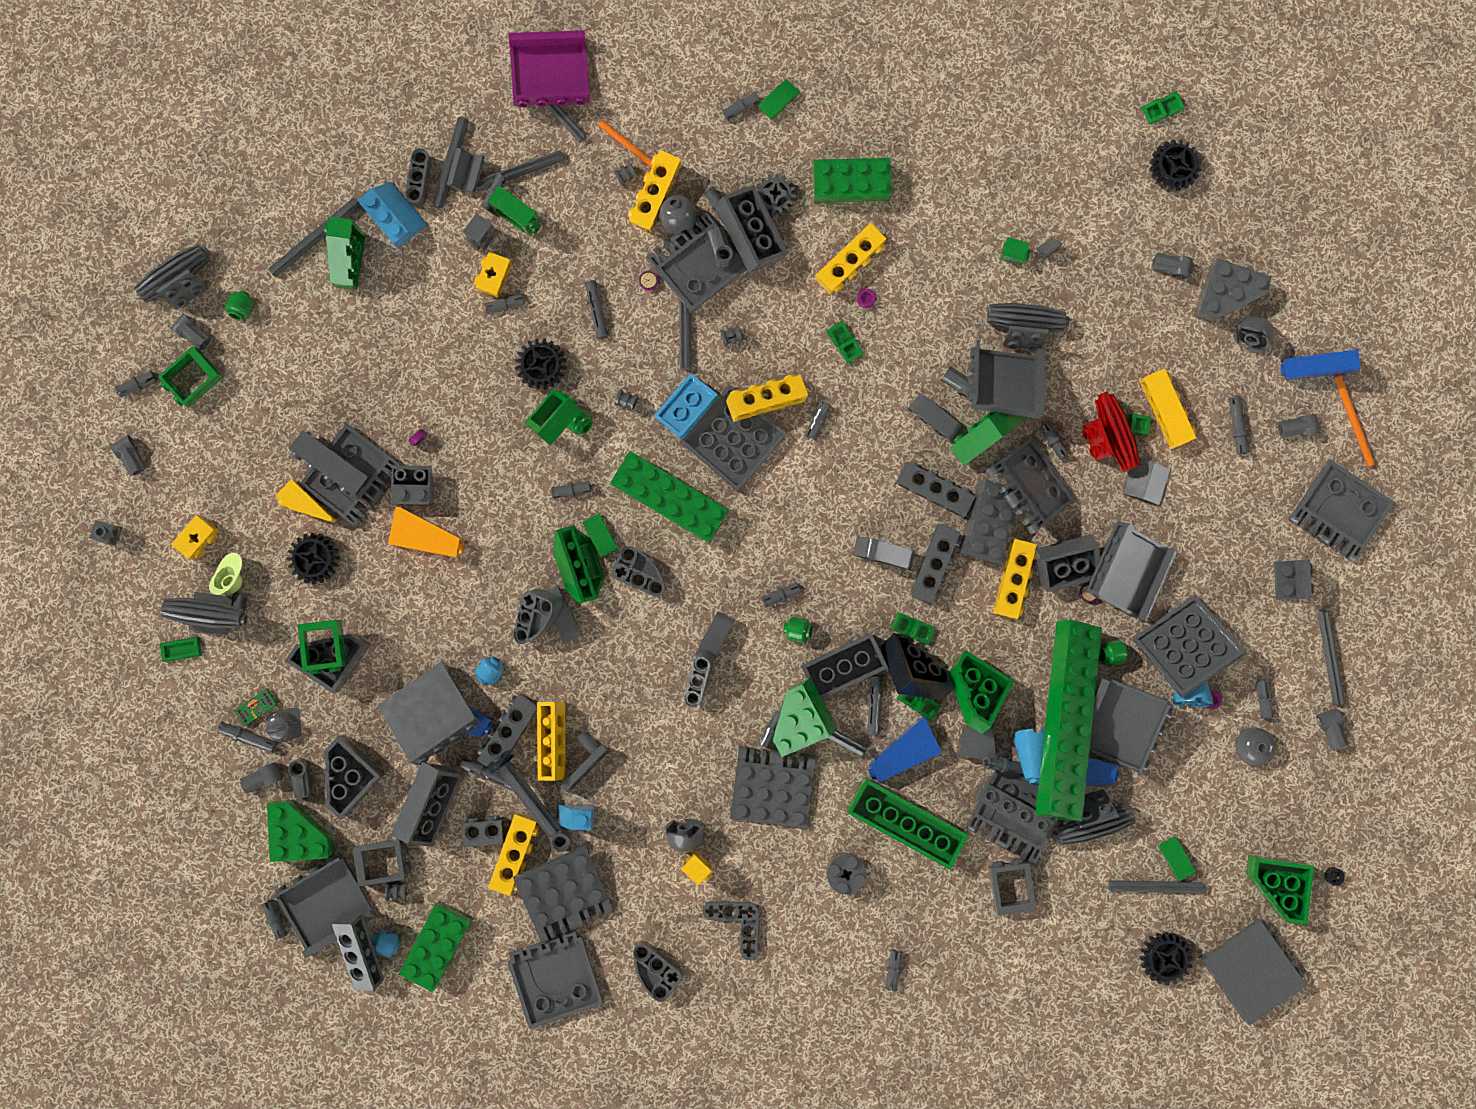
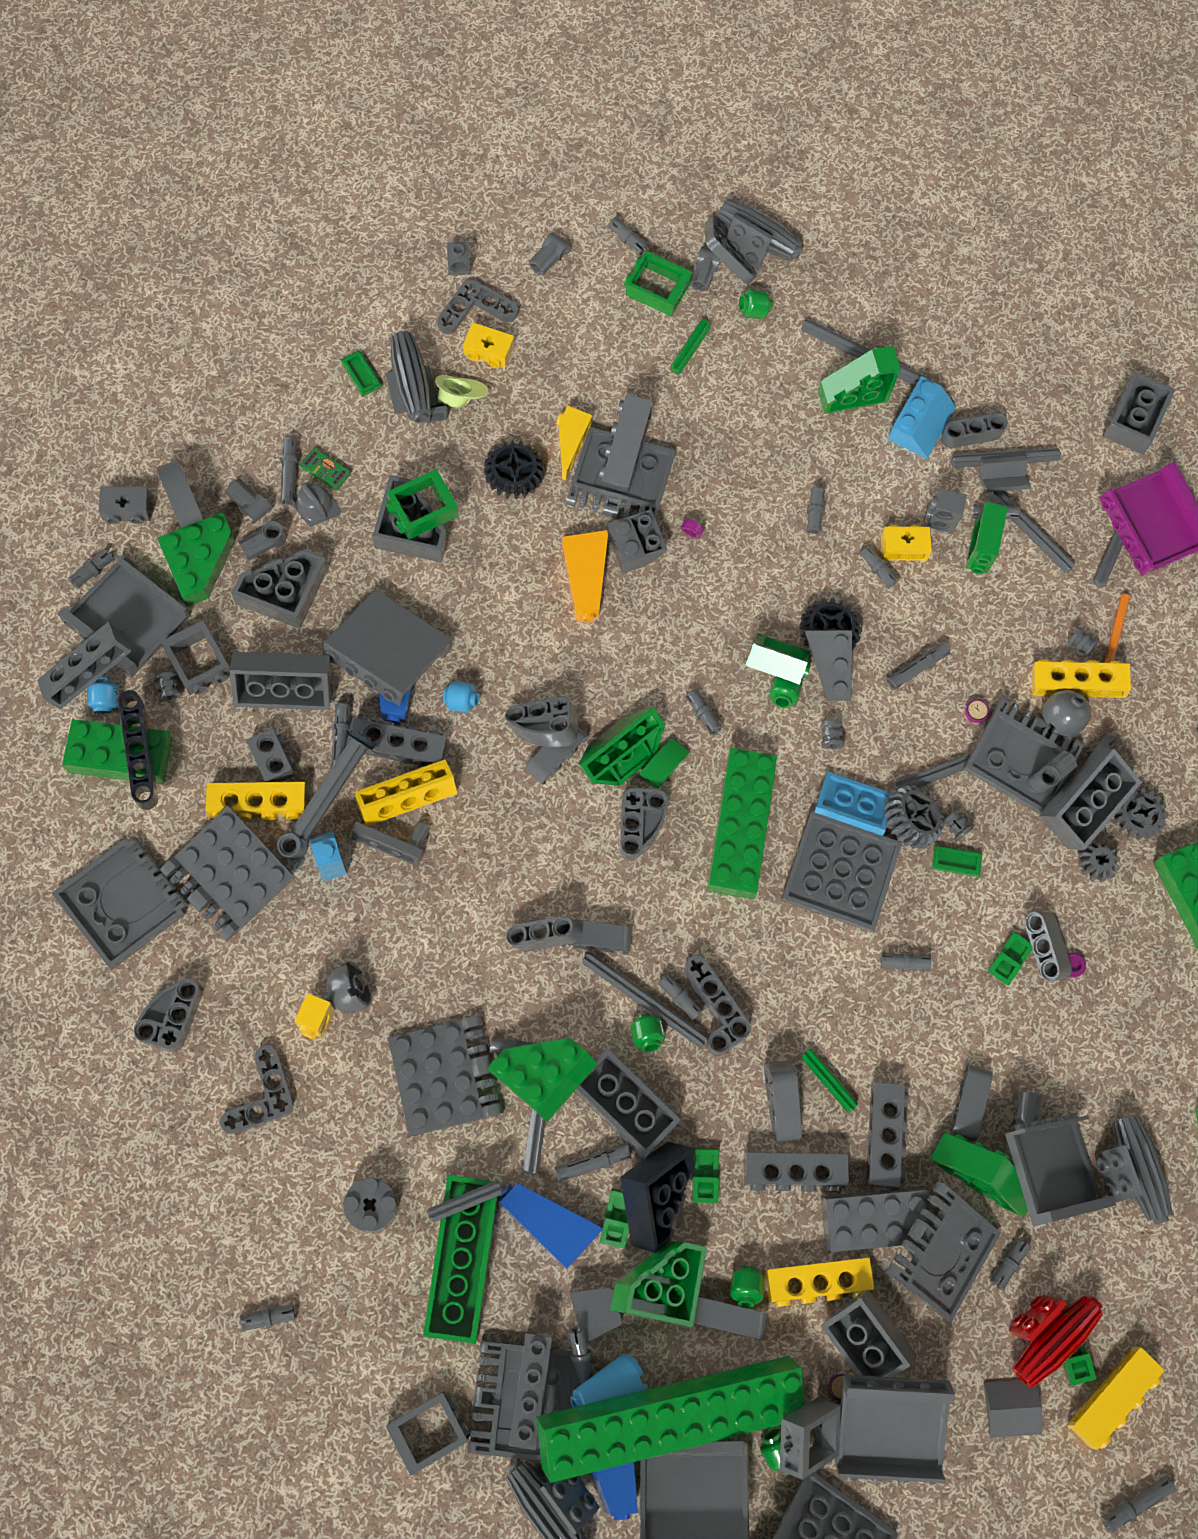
camera: 60 degrees right, 15 degrees down
yellow brick [726,374,808,422] -> none
yellow brick [815,223,886,295] -> none
none -> dark grey brick [99,487,151,524]
none -> black beam [118,690,158,810]
none -> dark grey beam [156,459,203,528]
none -> dark grey axle [427,1181,502,1222]
none -> dark grey beam [438,280,518,334]
none -> dark grey axle [582,952,708,1047]
none -> green axle [670,319,711,374]
none -> dark grey beam [684,955,751,1056]
none -> dark grey beam [694,1297,768,1341]
none -> dark grey beam [705,215,757,284]
none -> green head [730,1266,765,1308]
none -> dark grey window [780,1397,841,1480]
none -> green axle [801,1048,858,1113]
none -> dark grey wing [804,630,852,701]
none -> dark grey pin [806,487,825,534]
none -> dark grey gear [883,785,944,849]
none -> green tile [931,845,982,877]
none -> dark grey beam [1025,912,1072,981]
none -> dark grey gear [1078,841,1120,883]
none -> dark grey brick [1103,371,1176,455]

